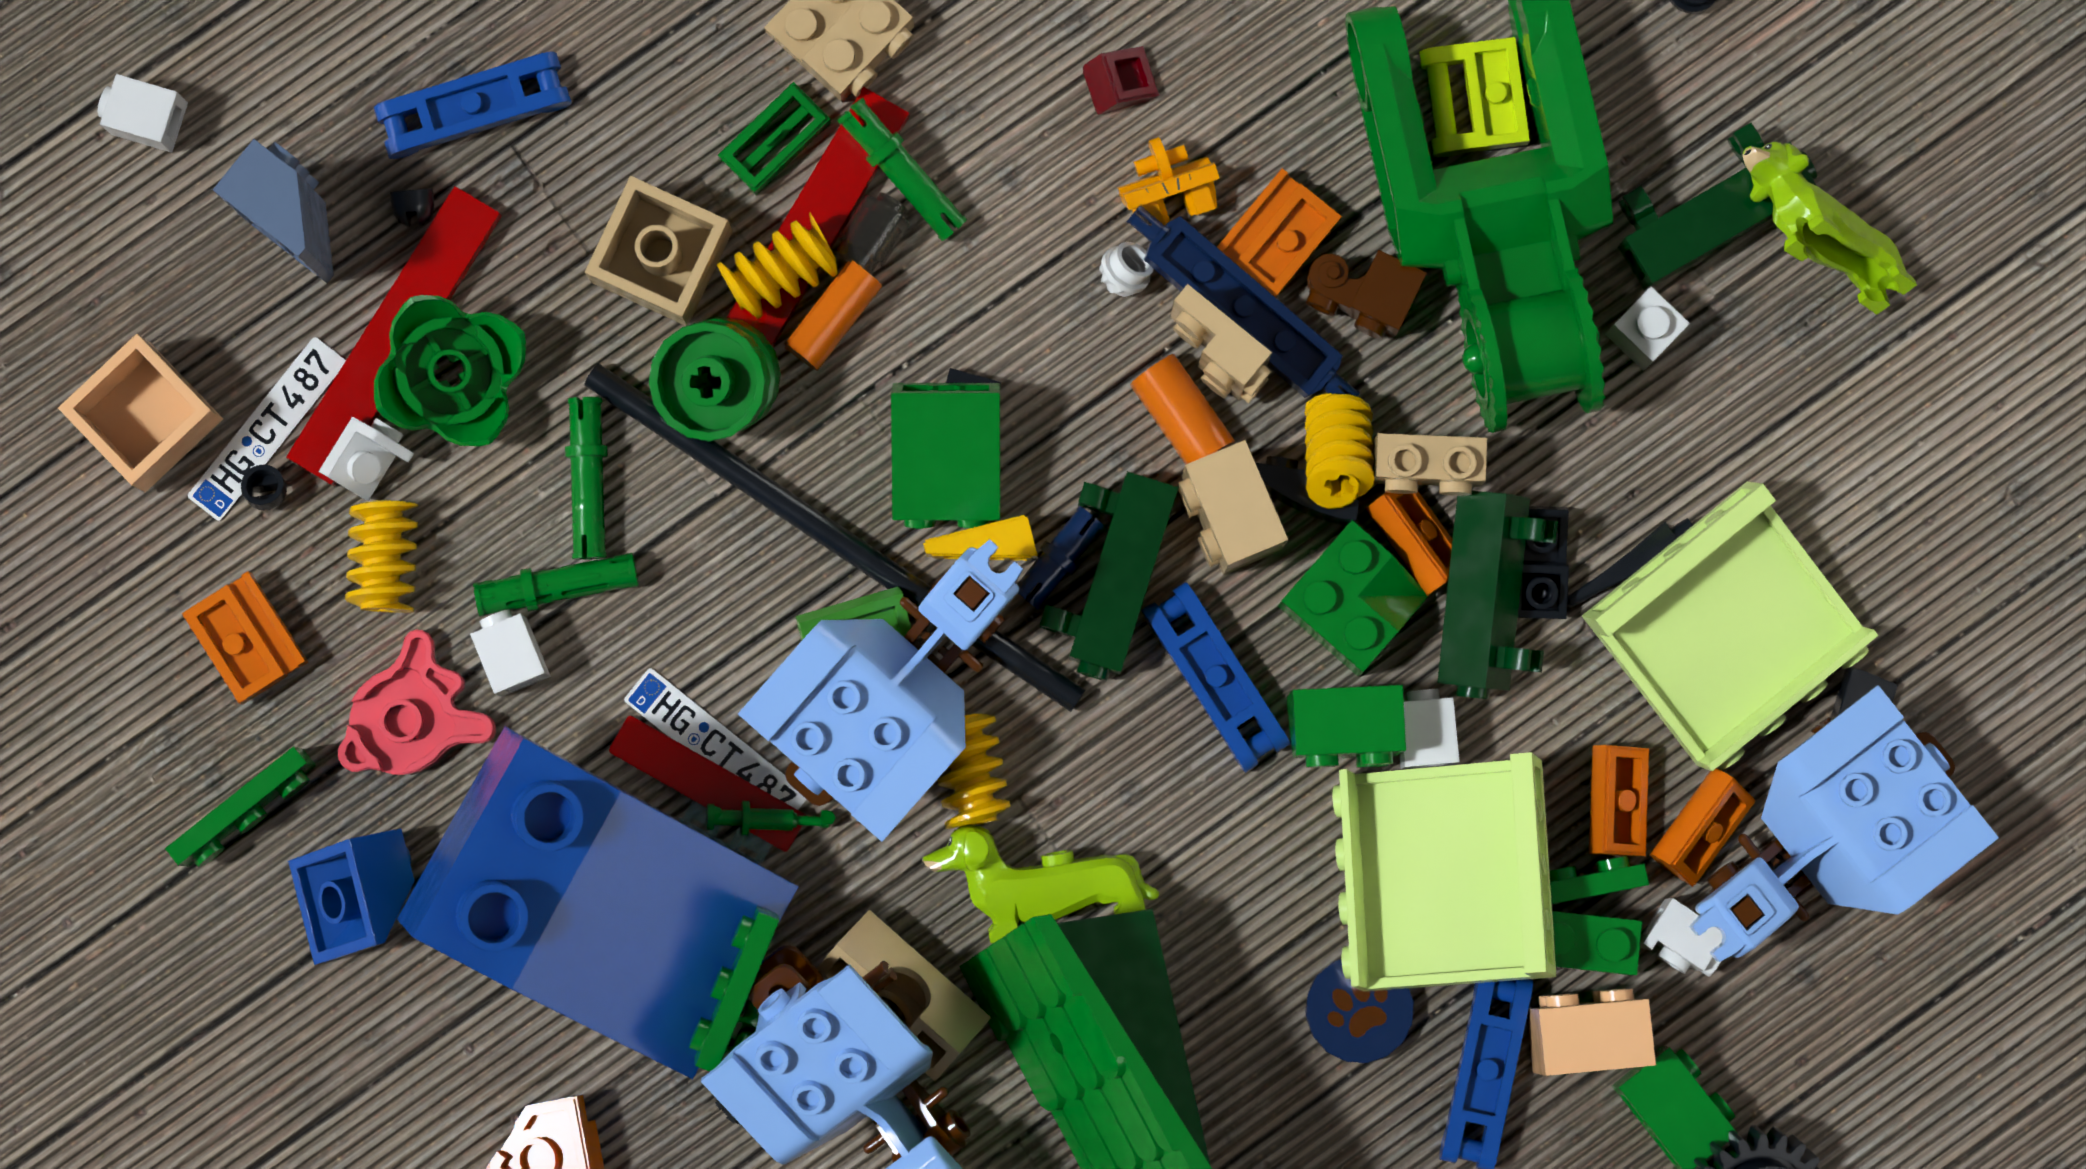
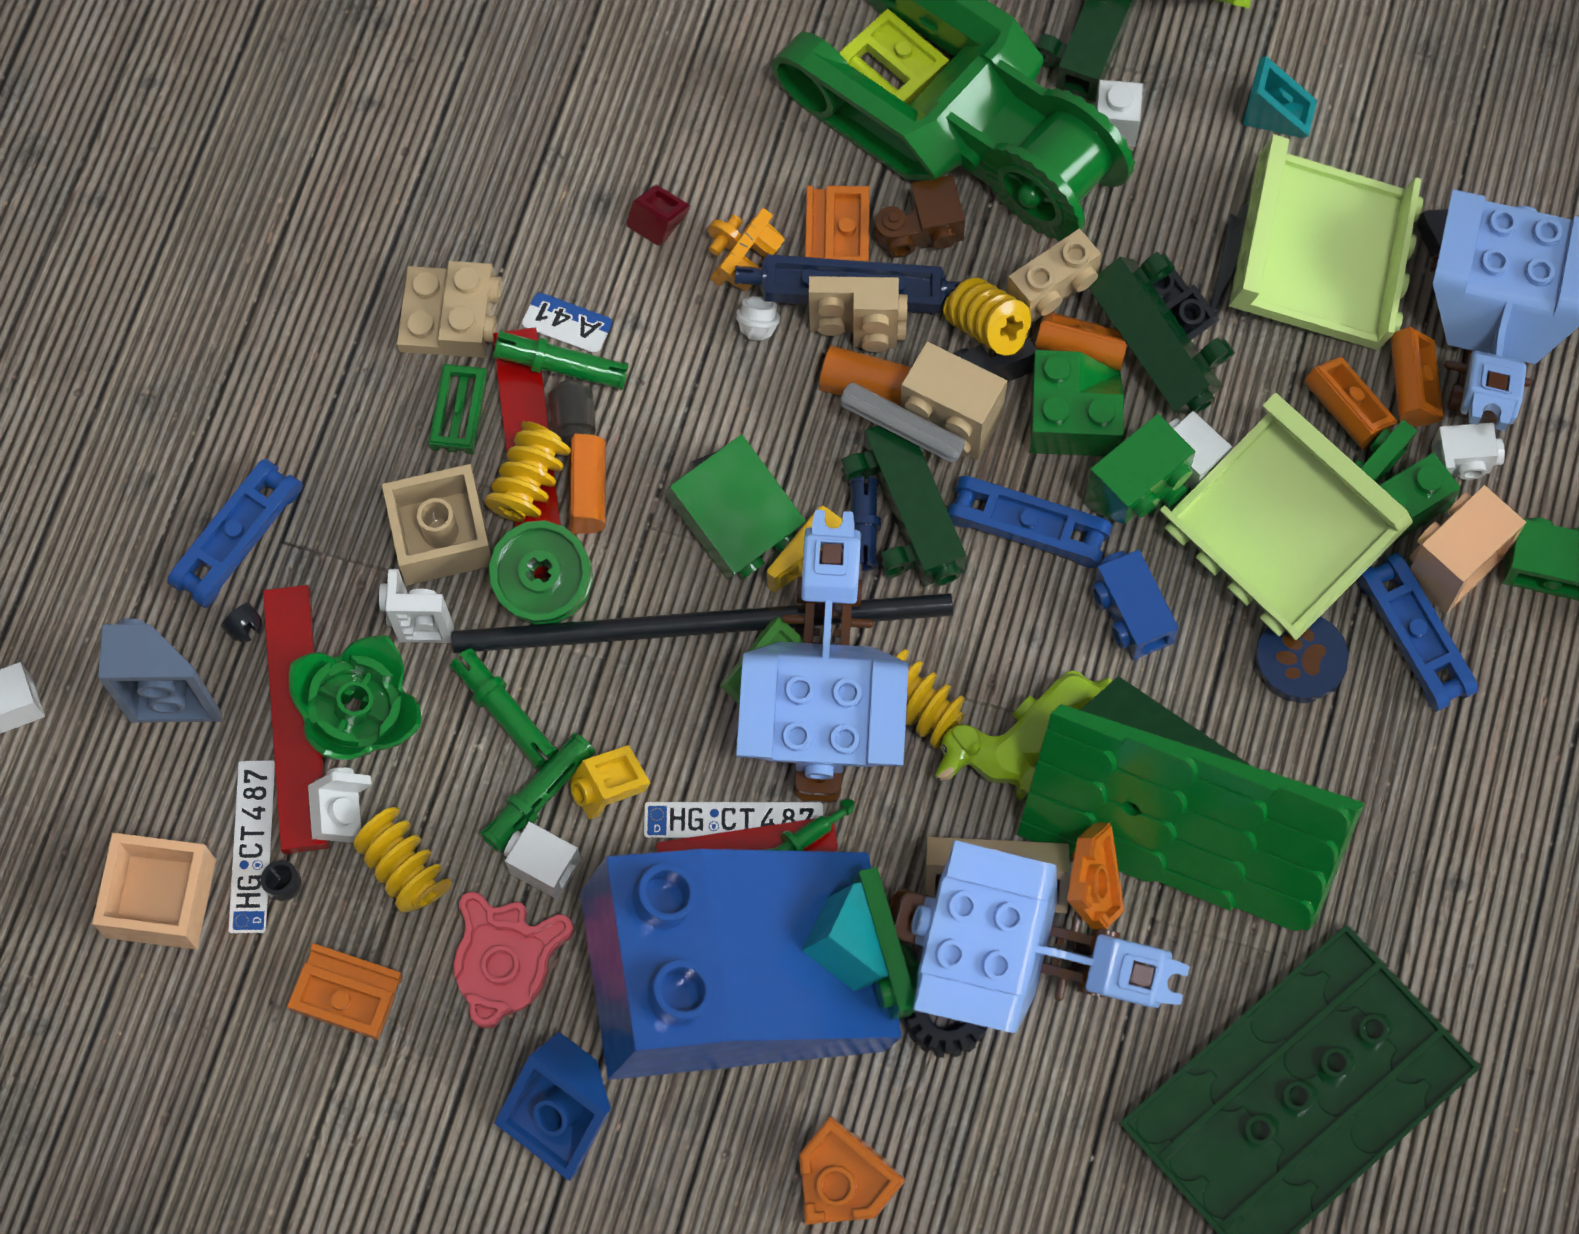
camera: 35 degrees left, 15 degrees down
green plate [165,746,316,868] -> none
none -> white bracket [379,569,454,643]
none -> sticker [522,293,612,353]
none -> yellow bracket [569,745,650,820]
none -> teal slope [802,882,889,991]
none -> light grey axle [841,383,965,462]
none -> orange plate [1067,823,1125,929]
none -> blue brick [1091,550,1179,660]
none -> teal slope [1243,56,1317,138]

